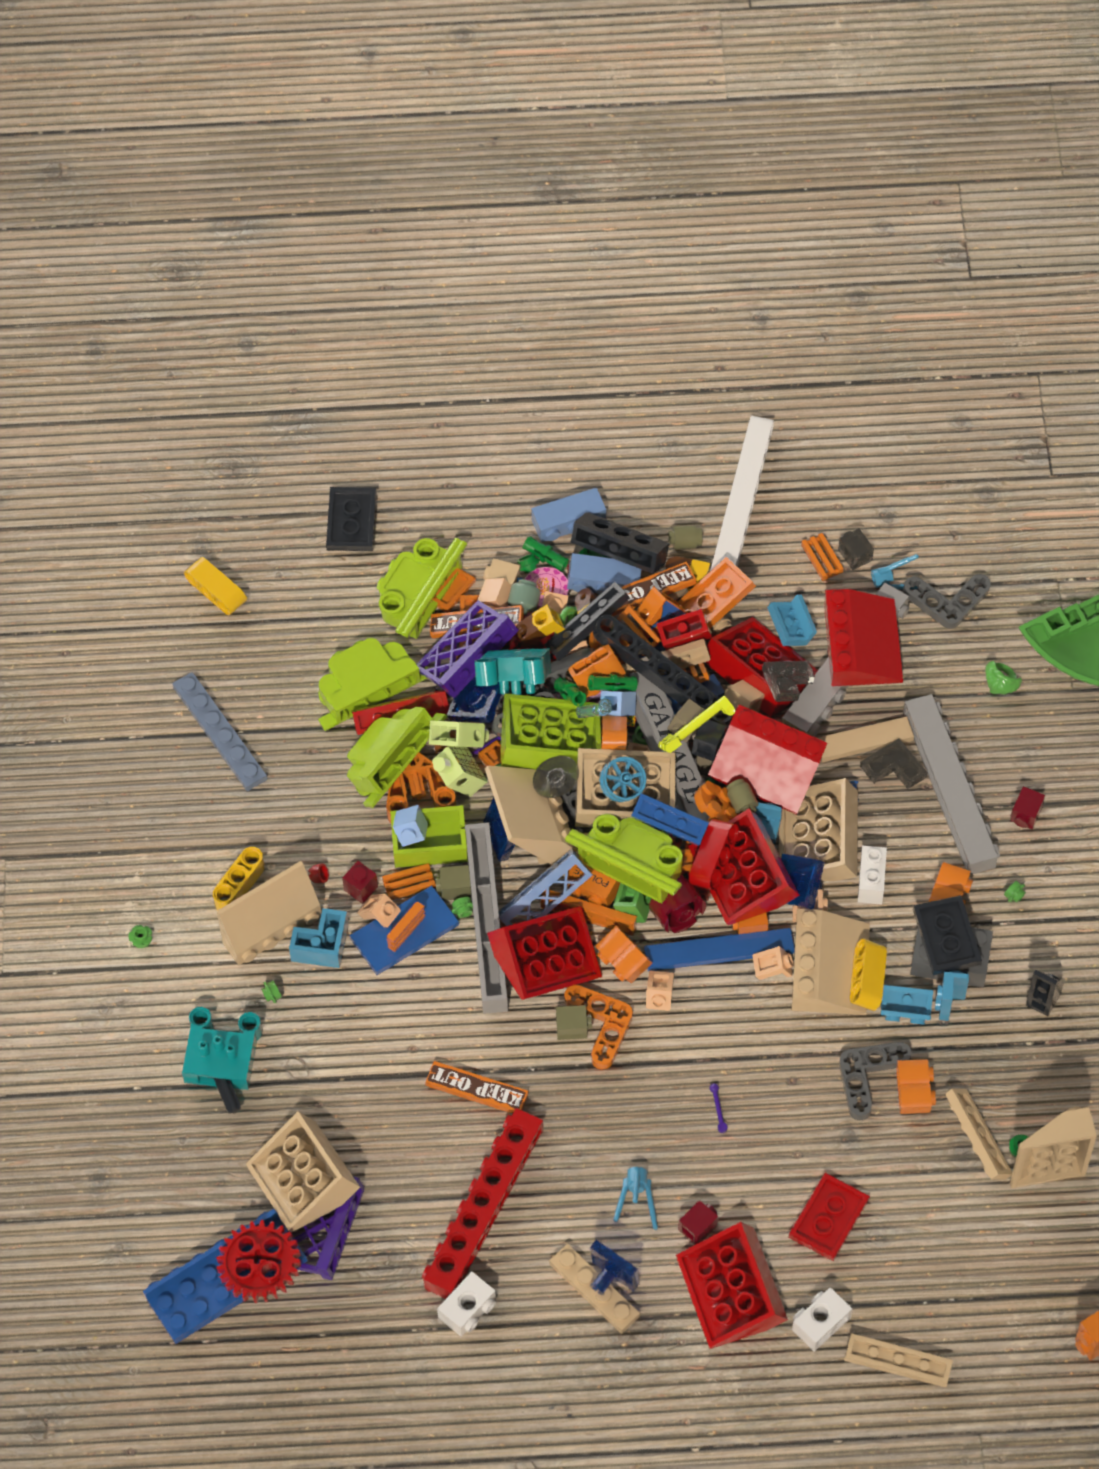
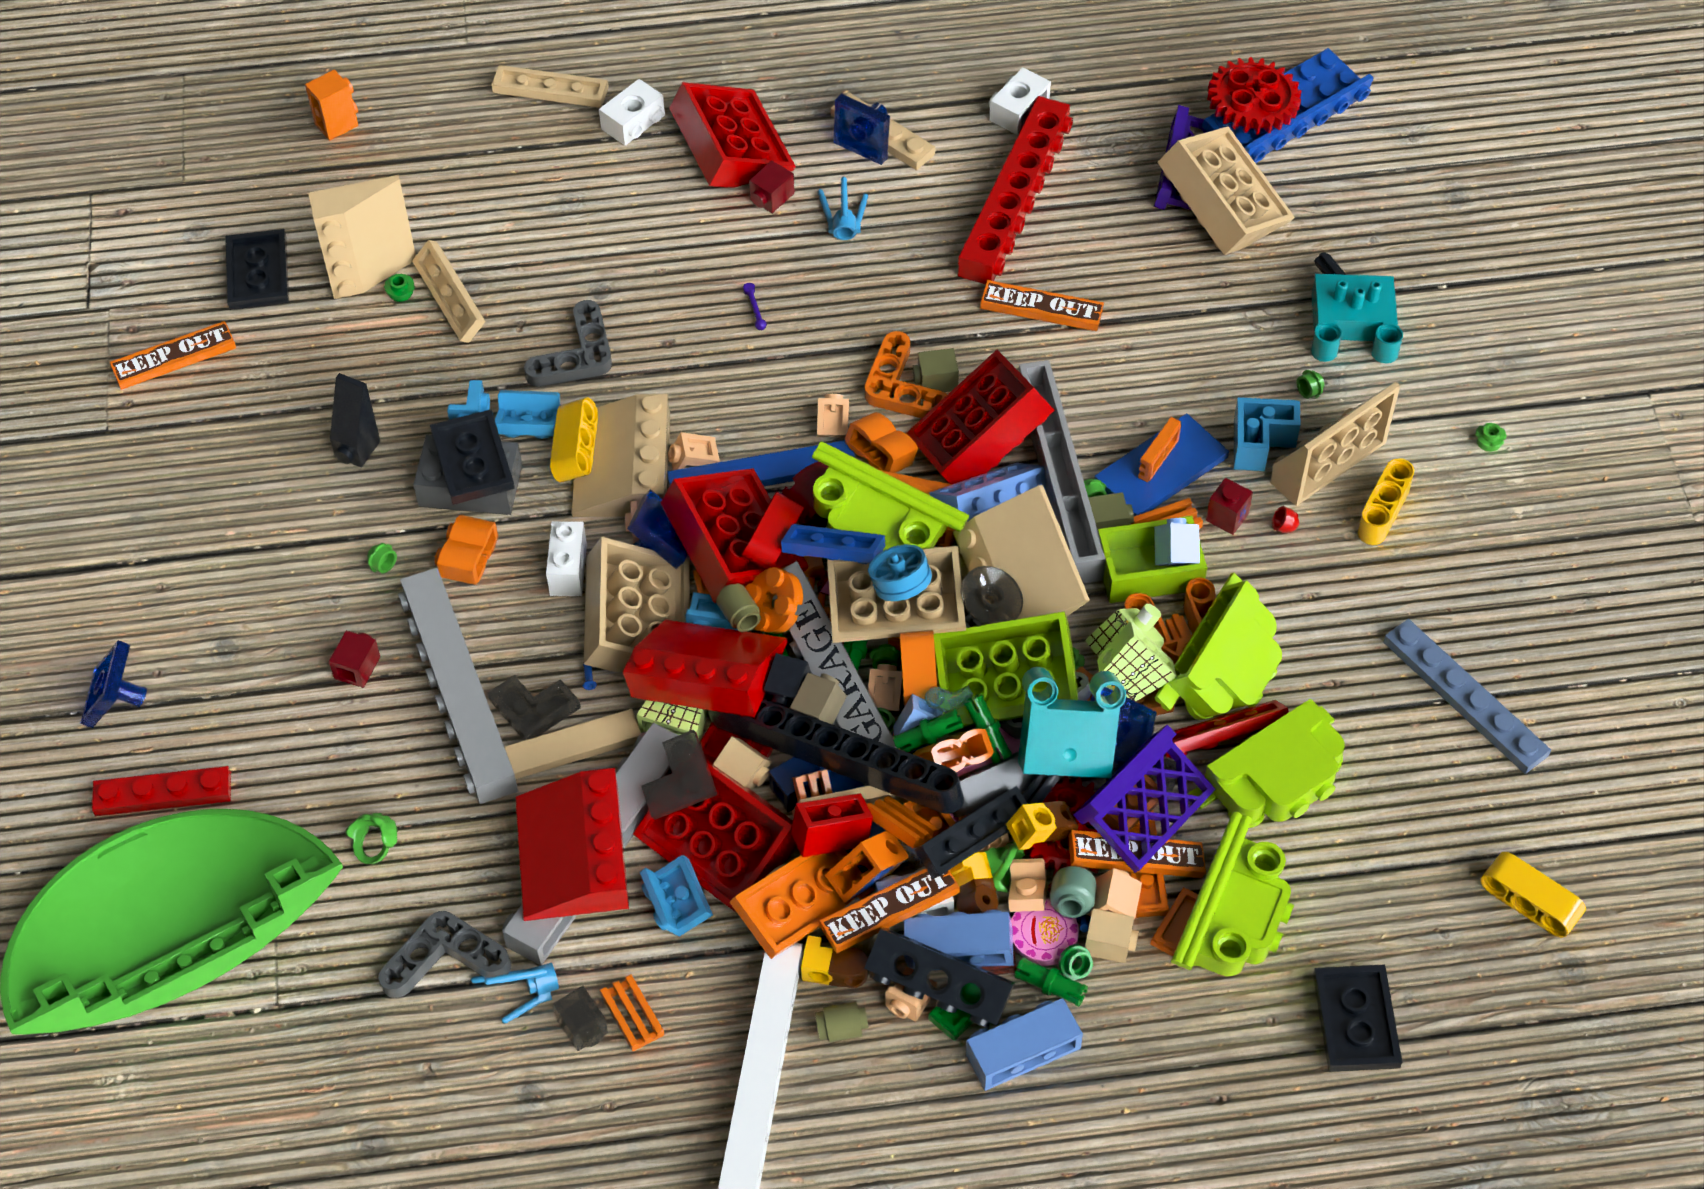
camera: 175 degrees right, 5 degrees down
light nougat bracket [357,894,401,927] -> none
neon yellow hinge [658,696,735,753] -> none
red tile [788,1172,870,1262] -> none
orange brick [896,1059,936,1114] -> none

